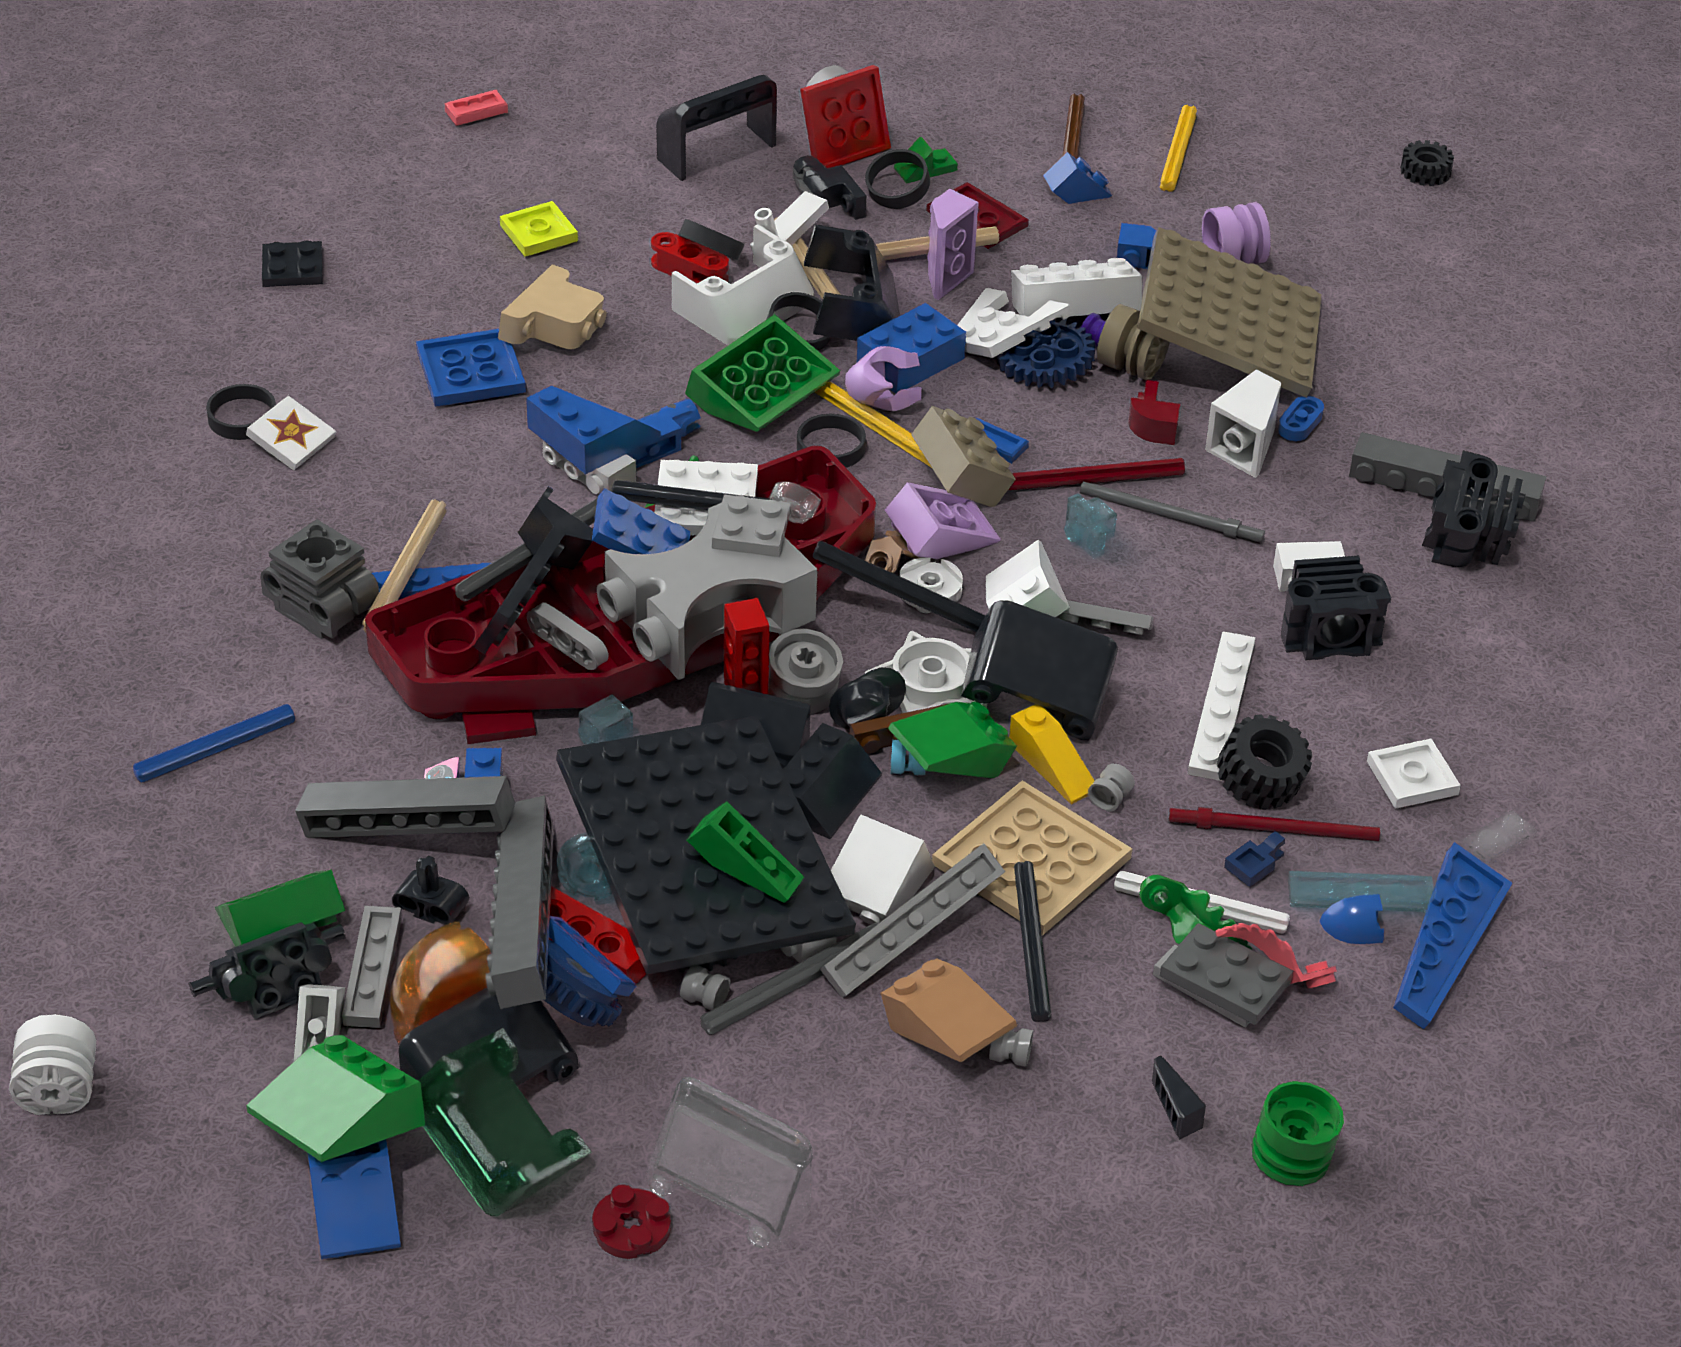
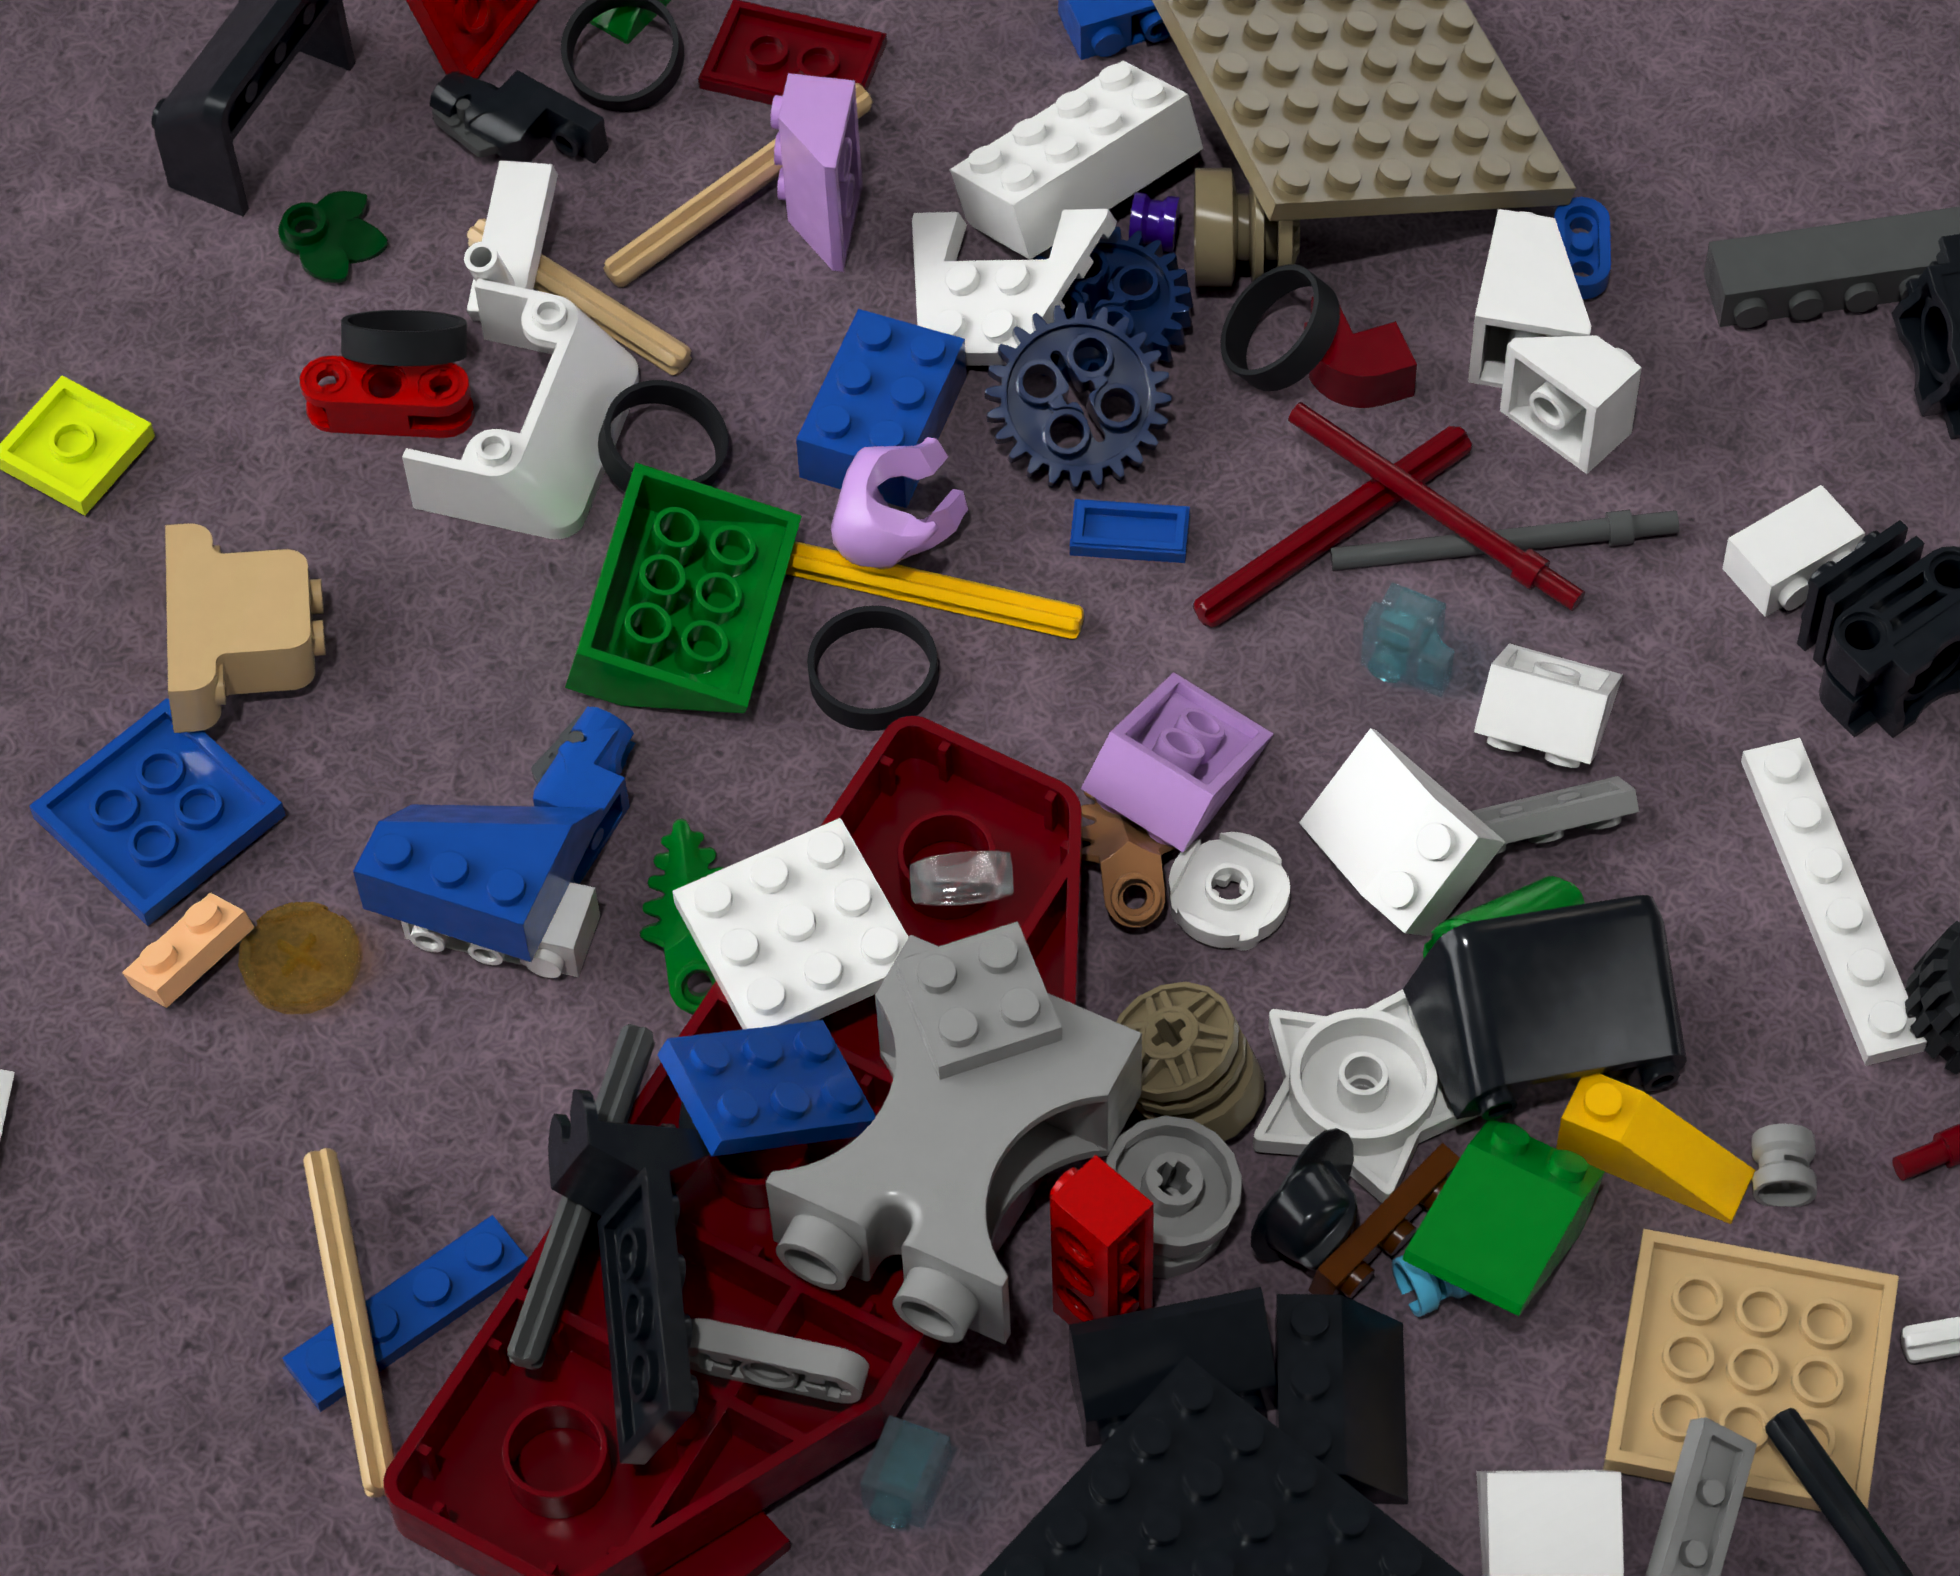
camera: 25 degrees left, 15 degrees up
dark grey piece [261,519,379,639] -> none
black axle [612,480,773,511] -> none
black windscreen [804,224,900,341] -> none
black axle [812,541,986,633] -> none
dark tan brick [911,406,1016,507] -> none
none -> light nougat plate [122,893,255,1008]
none -> clear yellow tile [238,902,361,1014]
none -> dark green plate [278,191,388,283]
none -> dark blue gear [984,303,1171,491]
none -> dark tan wheel [1116,982,1264,1141]
none -> black tyre [1220,264,1340,391]
none -> dark red bar [1288,402,1585,611]
none -> white slope [1474,644,1623,768]
none -> white slope [1500,335,1642,474]

